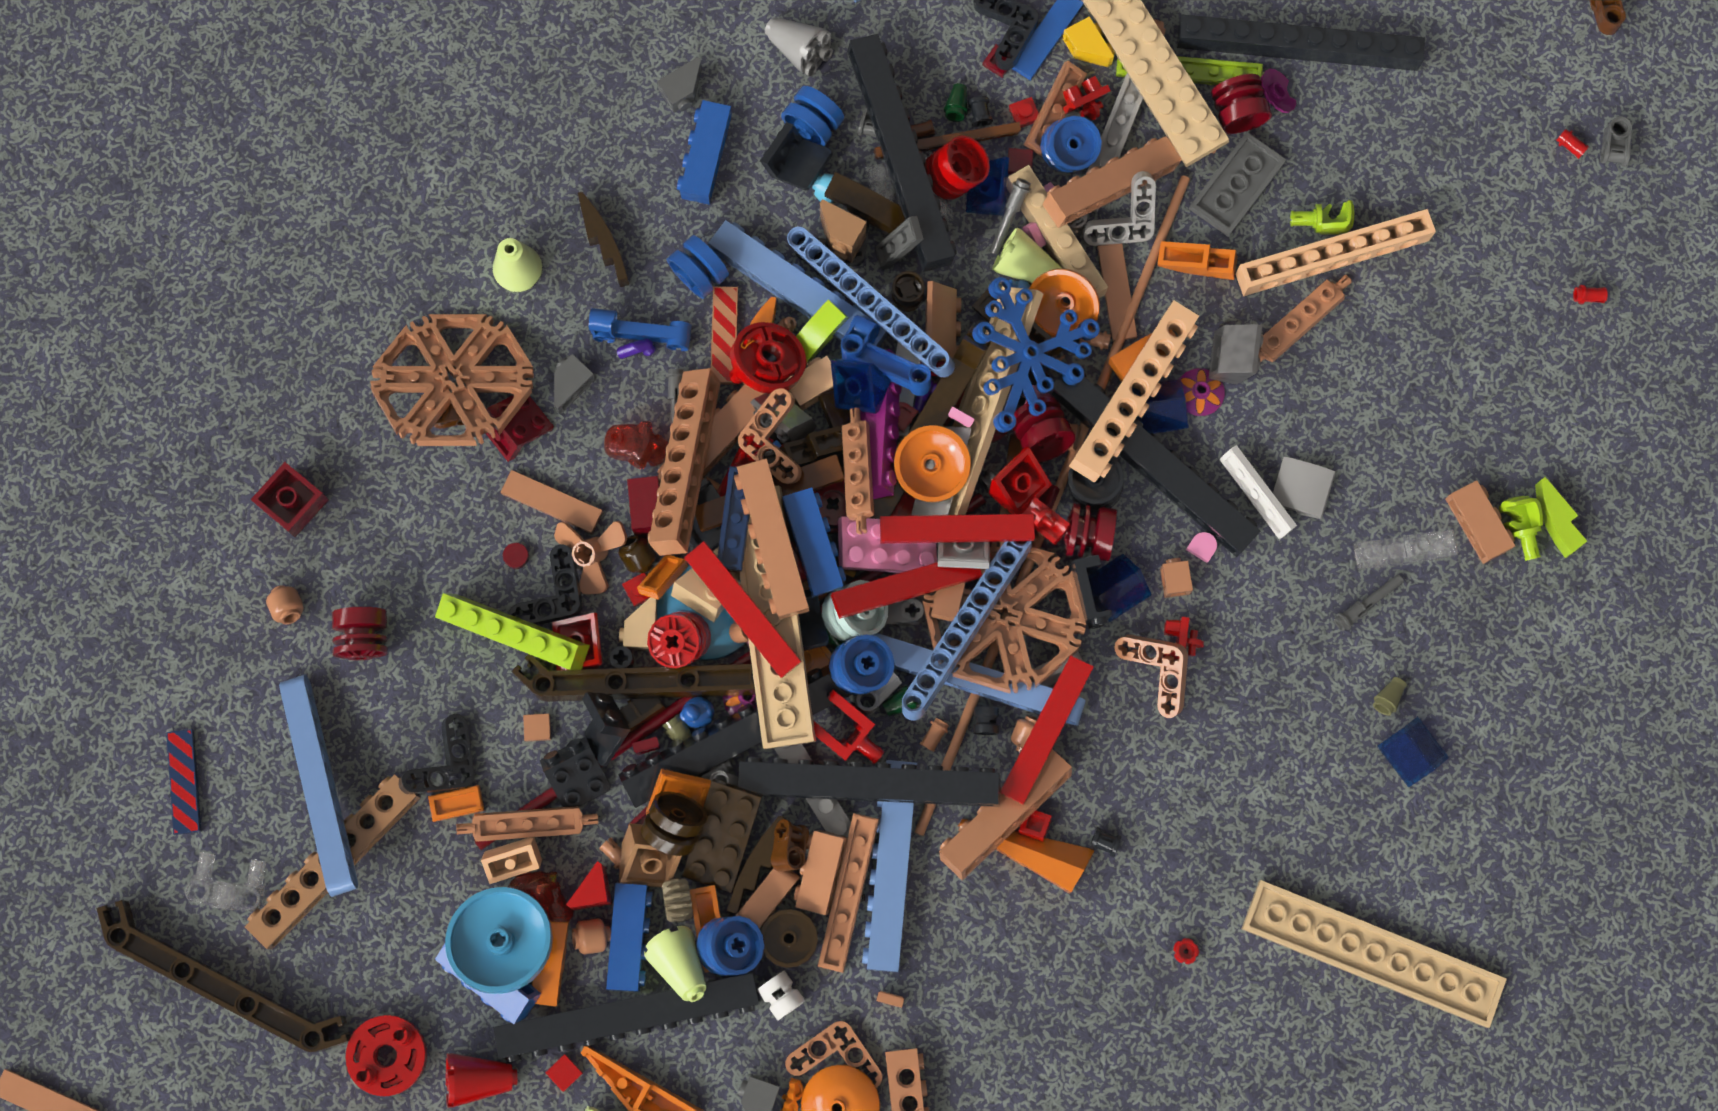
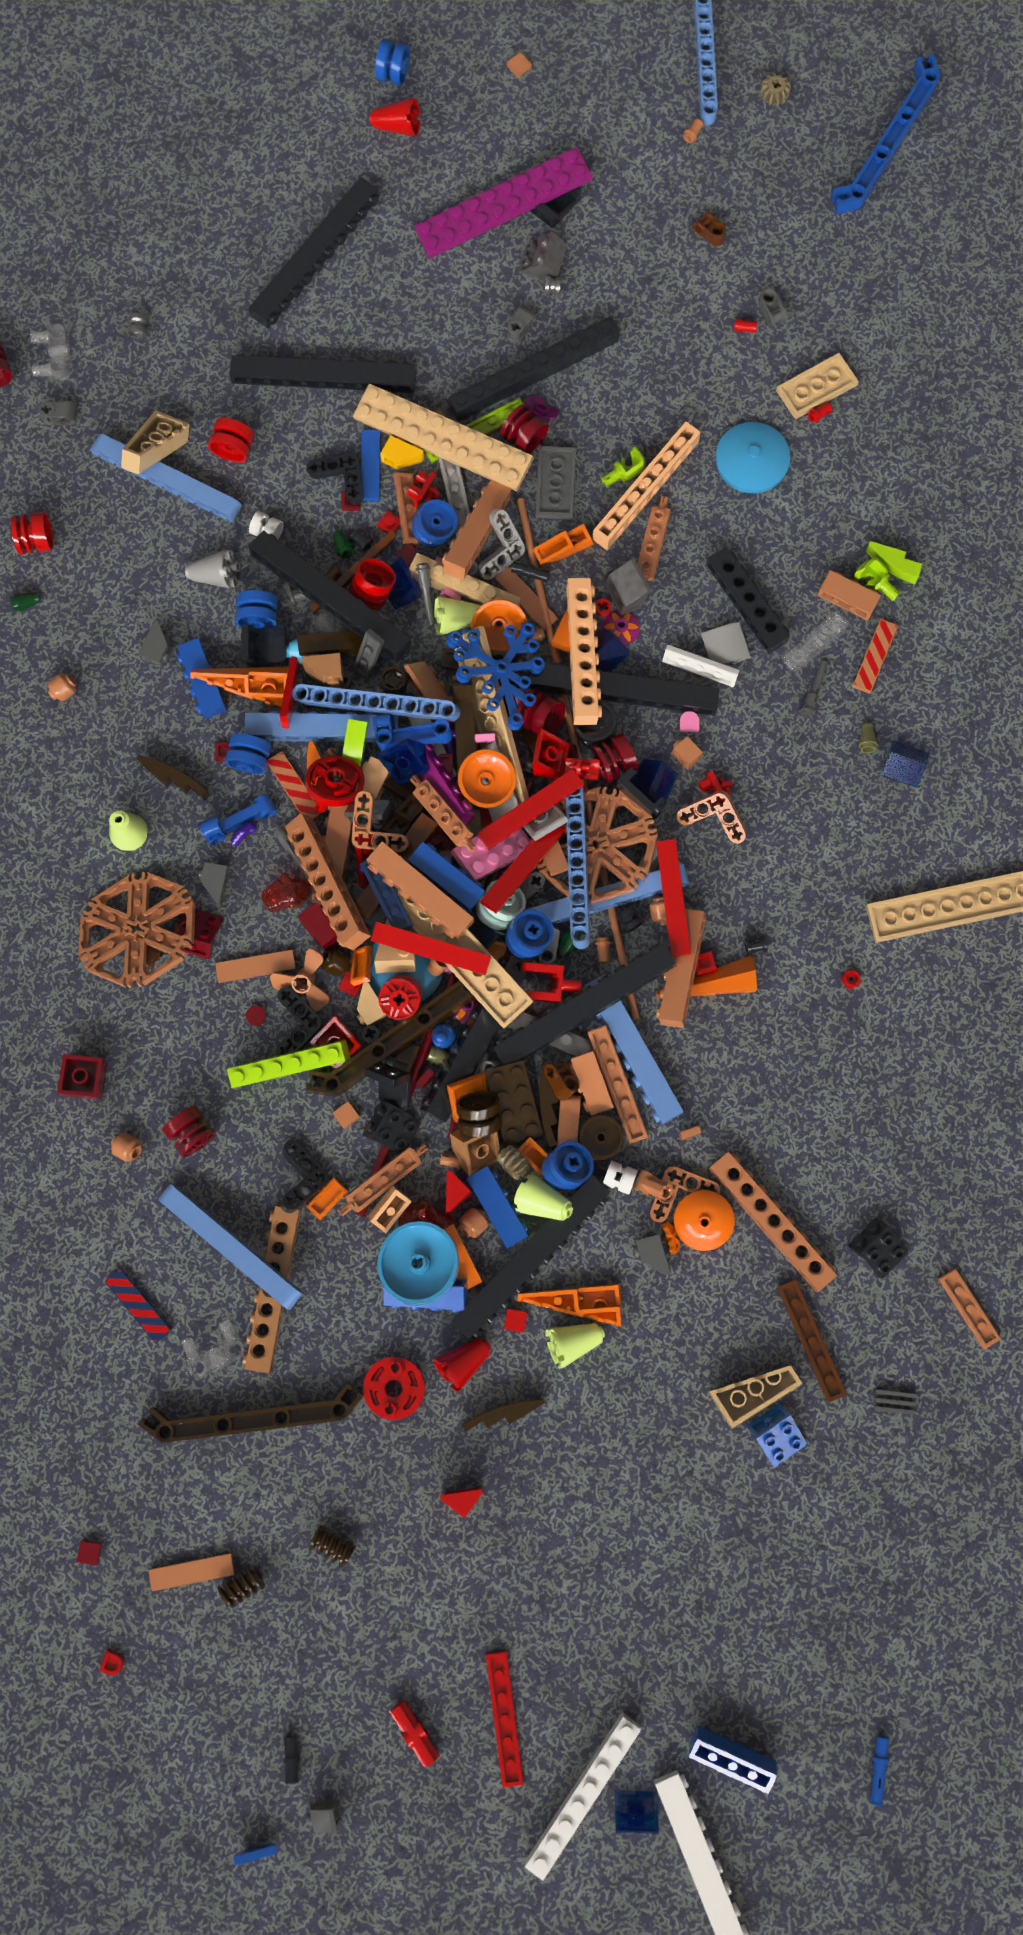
camera: 30 degrees left, 0 degrees up
none -> nougat head [48,673,77,701]
none -> orange wedge [190,667,289,707]
none -> dark red tile [215,742,231,762]
none -> white wheel [249,511,284,539]
none -> red tile [280,656,300,729]
none -> black pin [511,561,550,583]
none -> red bush [595,598,611,617]
none -> nougat piece [632,1170,673,1201]
none -> black brick [706,546,790,654]
none -> dark azure dish [716,422,790,493]
none -> tan plate [776,353,859,420]
none -> tile [852,619,898,694]

